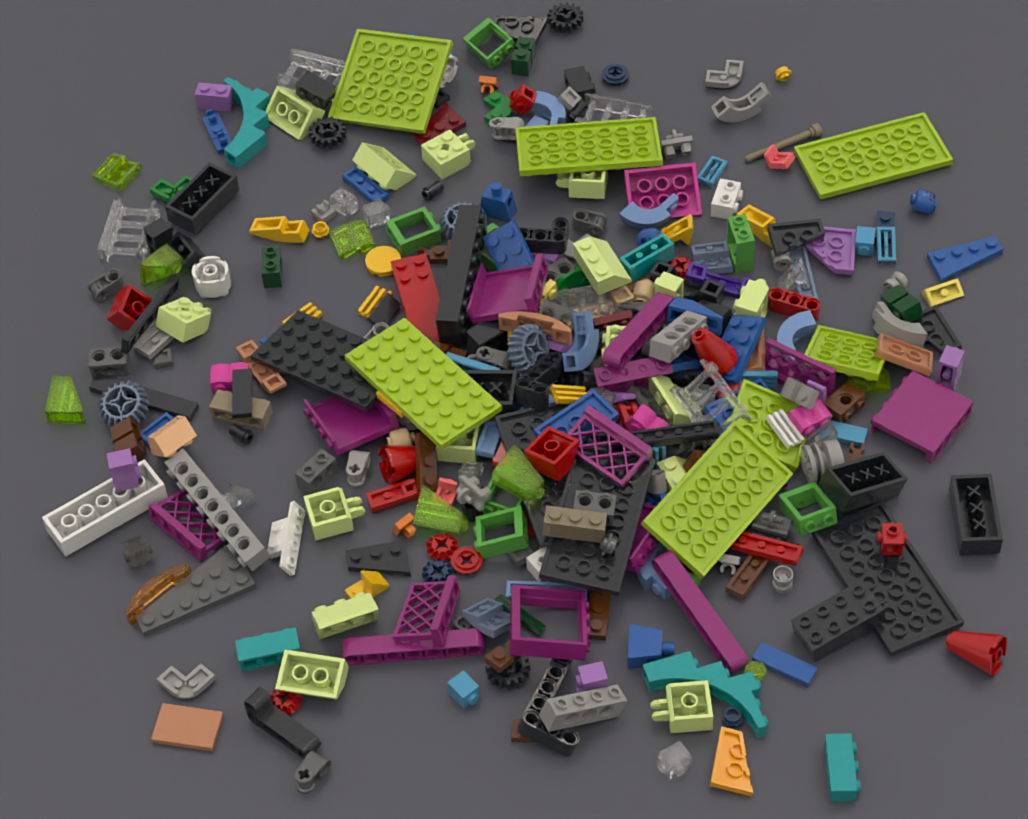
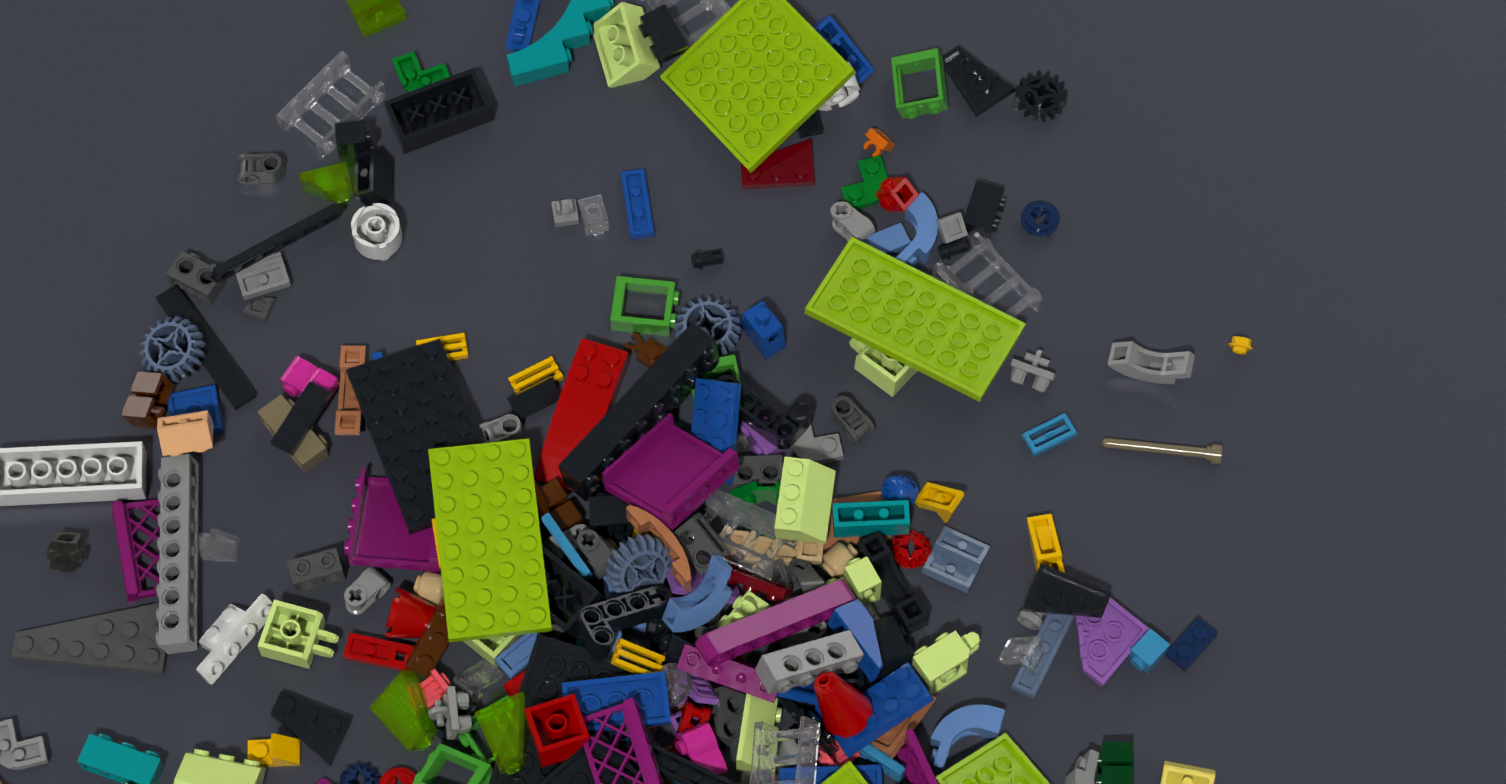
camera: 30 degrees right, 15 degrees up
clear neon green slope [45,375,86,424] -> none
red slope [106,284,152,331] -> none
medium lavender brick [106,448,142,492] -> none
clear orange slope [125,563,192,626] -> none
yellowish green hinge [156,297,211,342] -> none
black pin [229,423,254,444] -> none
yellow slope [249,216,310,243] -> none
dark green brick [261,245,282,288] -> none
black gear [309,116,347,149] -> none
yellow plate [312,221,329,238] -> none
clear neon green slope [329,219,376,260] -> none
yellowish green slope [352,142,417,190] -> none
clear brick [361,199,391,230] -> none
yellow tile [365,246,401,277] -> none
orange tile [392,512,416,539] -> none
yellowish green hinge [421,130,476,180] -> none
red gear [426,532,458,560] -> none
dark green piece [511,36,536,76] -> none
light yellow plate [539,279,558,308] -> none
medium blue arch [619,193,679,229] -> none
dark pink slope [623,163,702,219] -> none
dark purple slope [686,261,756,298] -> none
light grey plate [705,59,744,88] -> none
white brick [711,178,743,219] -> none
bright green window [727,214,755,273] -> none
coral bracket [764,145,795,170] -> none
red beam [767,287,821,322] -> none
lime plate [794,112,953,200] -> none
dark azure tile [876,227,896,263] -> none
light grey wheel [882,271,908,292] -> none
blue head [909,189,938,215] -> none
blue wing [927,236,1003,283] -> none

